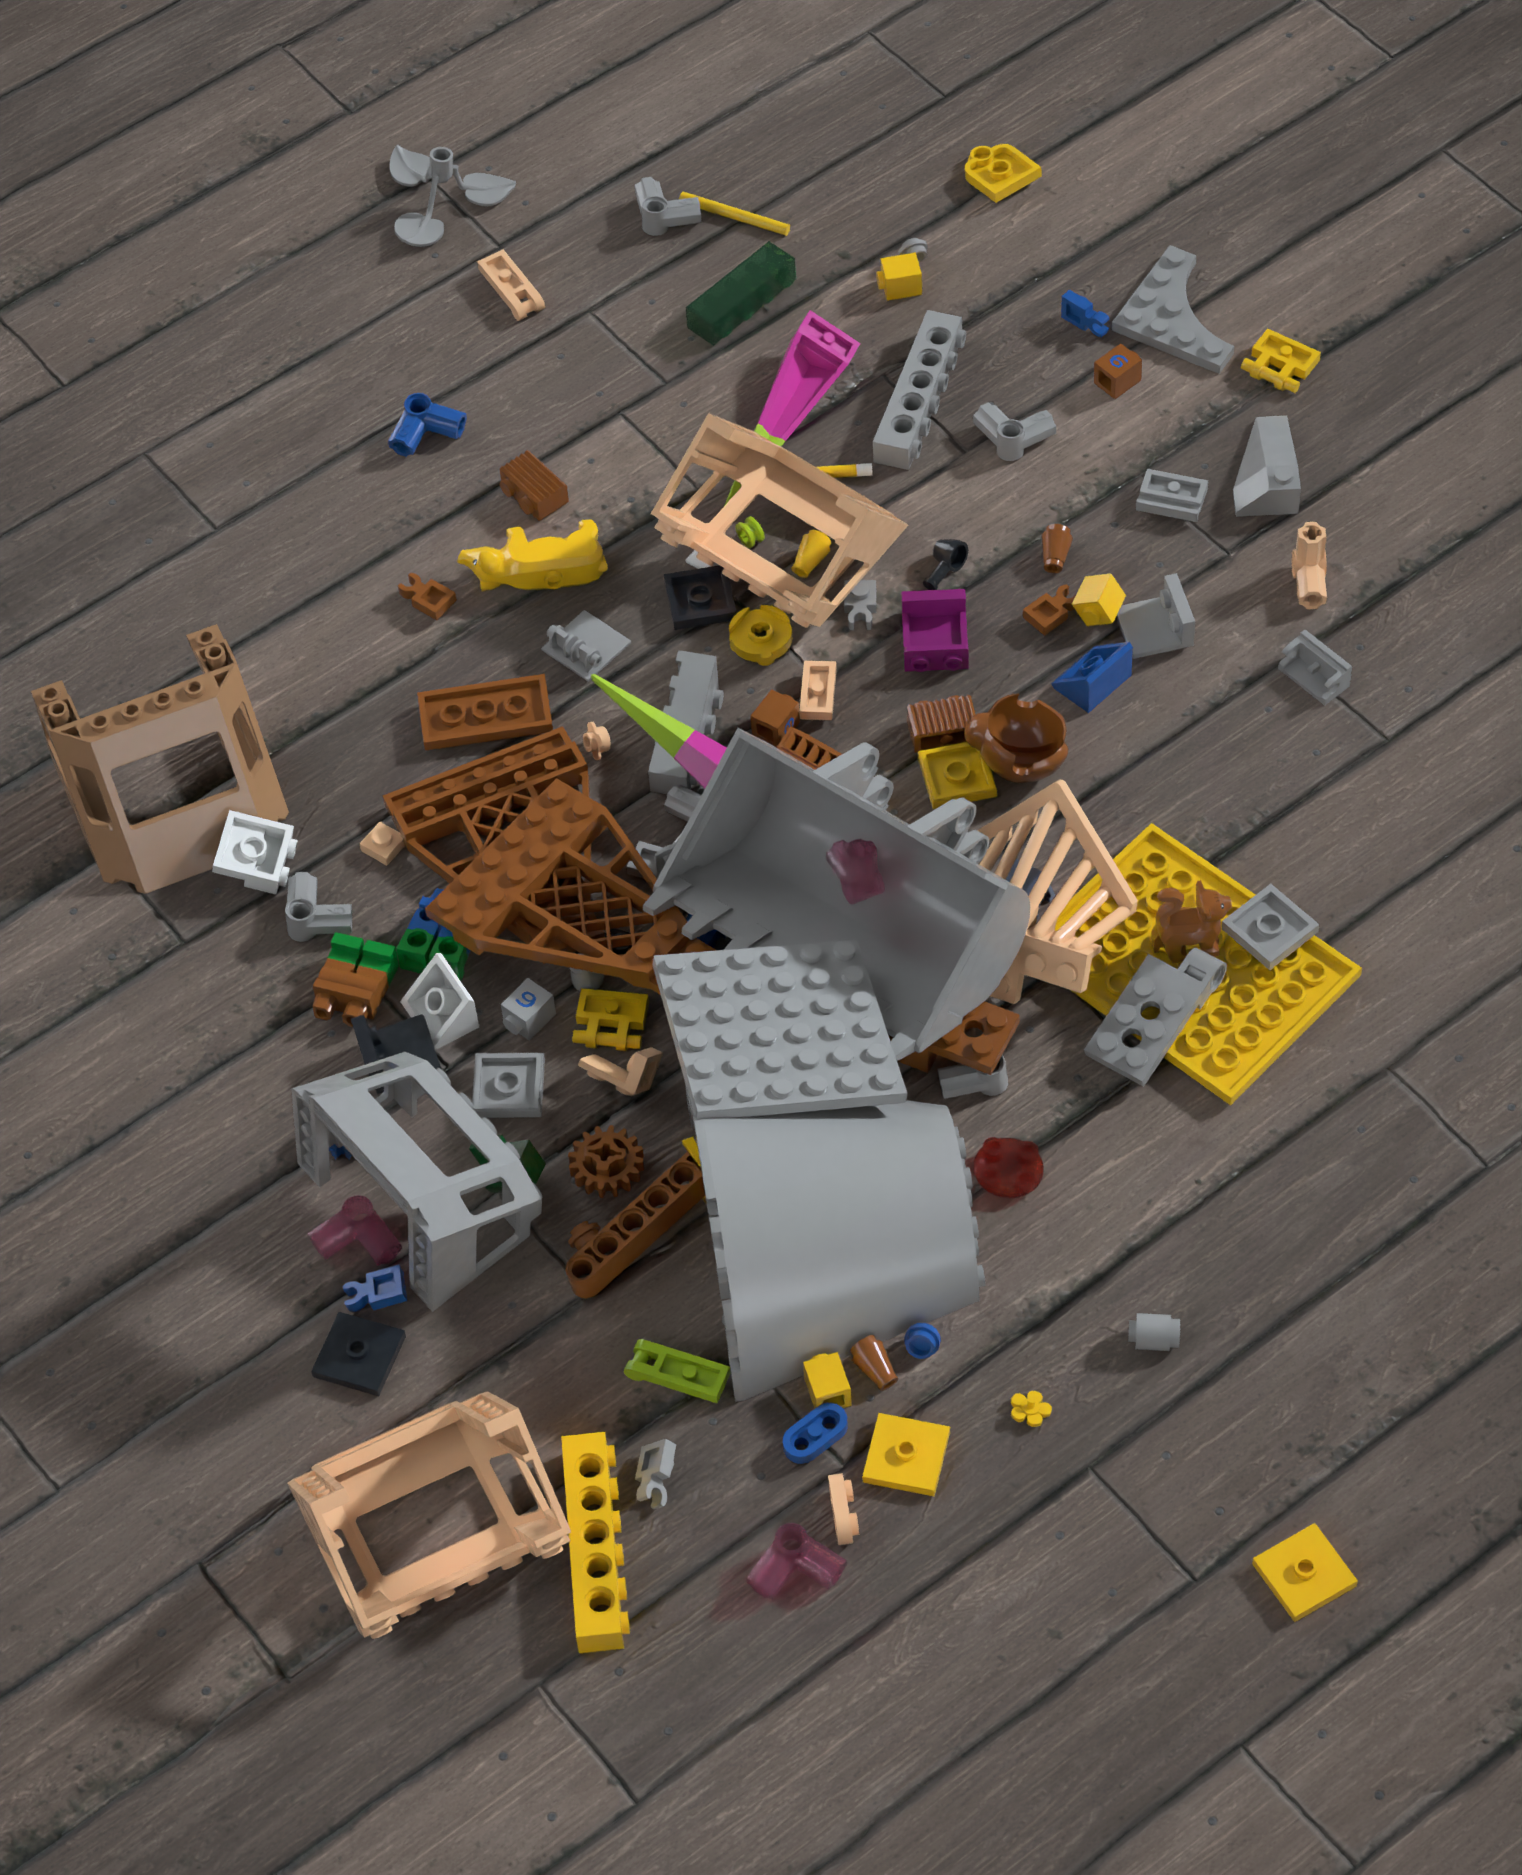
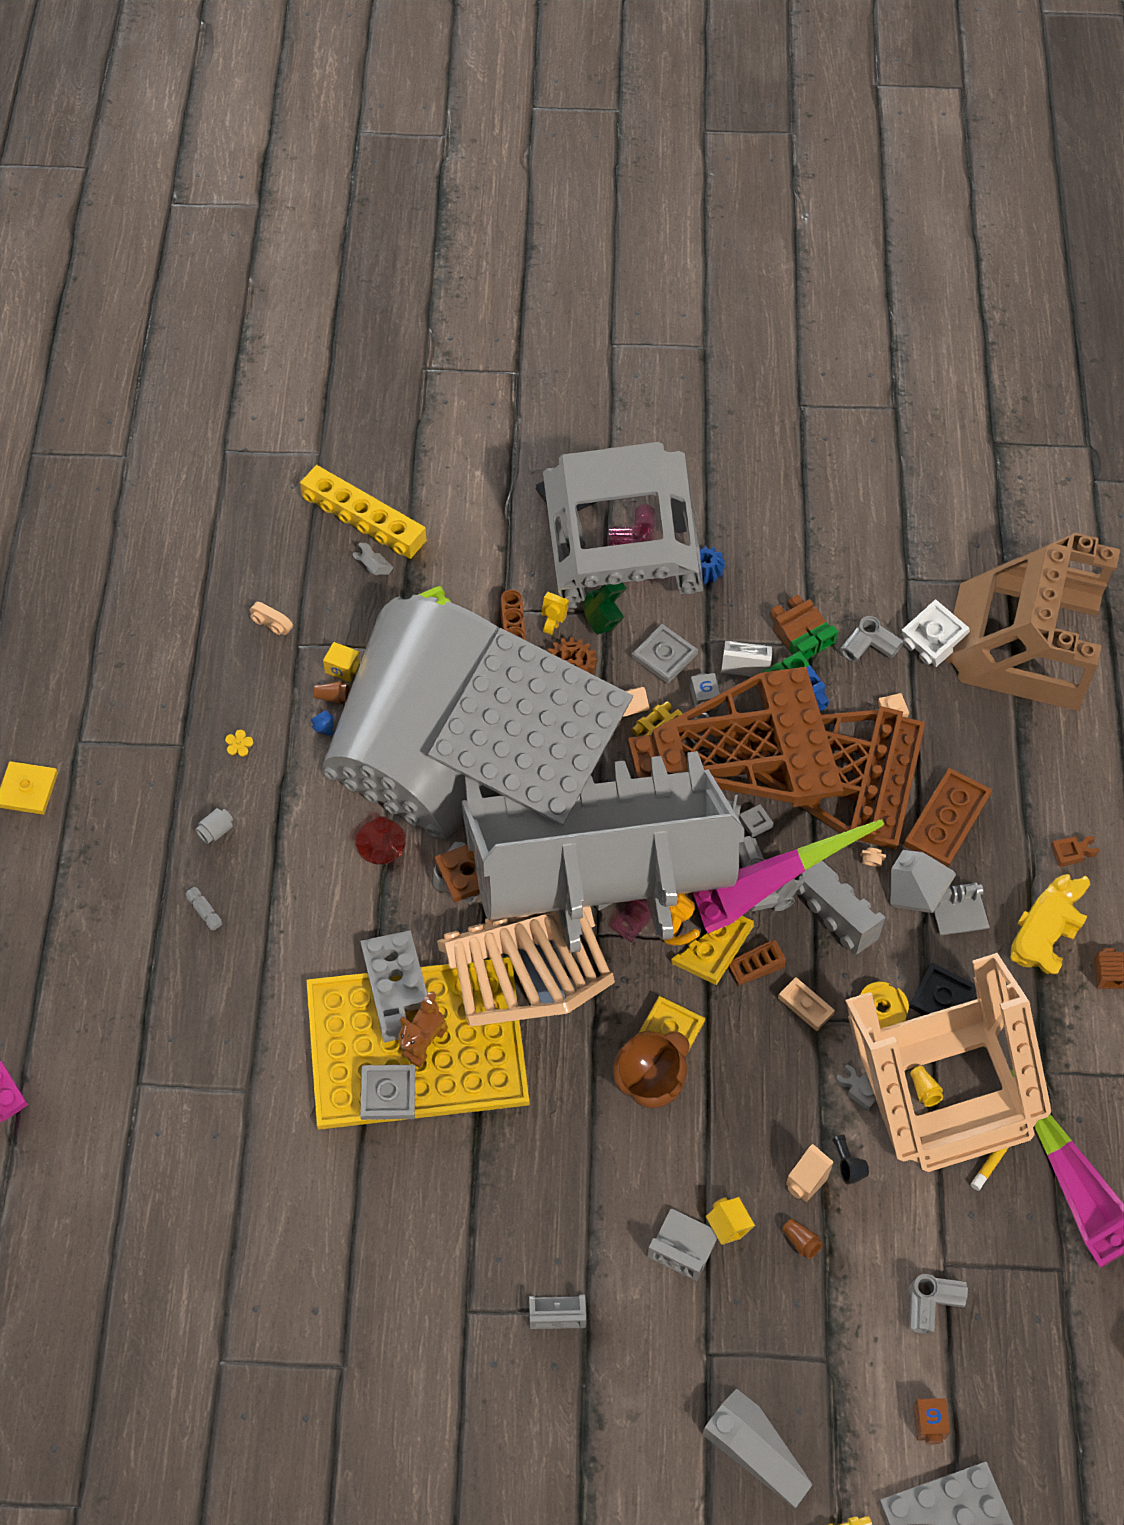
camera: 125 degrees right, 5 degrees up
light nougat piece [287,1391,571,1639] -> none
blue plate [343,1265,407,1312] -> none
black bracket [351,1014,441,1094] -> none
dark orange plate [568,1221,600,1251] -> none
lime bush [735,516,765,549] -> none
clear pink piece [746,1523,847,1600] -> none
dark orange brick [750,689,800,747] -> none
blue plate [783,1403,848,1464] -> none
yellow plate [862,1413,950,1497] -> none
light grey brick [873,310,966,470] -> none
magenta panel [901,589,969,672] -> none
dark orange brick [907,694,975,753] -> none
dark orange plate [1023,584,1076,636] -> none
blue slope [1051,642,1133,713] -> none
blue plate [1061,290,1109,337] -> none
light grey plate [1136,469,1208,522] -> none
light nougat piece [1292,522,1327,609] -> none
none -> light grey axle [186,887,222,930]
none -> yellow plate [541,592,569,635]
none -> light nougat slope [786,1144,833,1202]
none -> light grey slope [890,850,956,913]

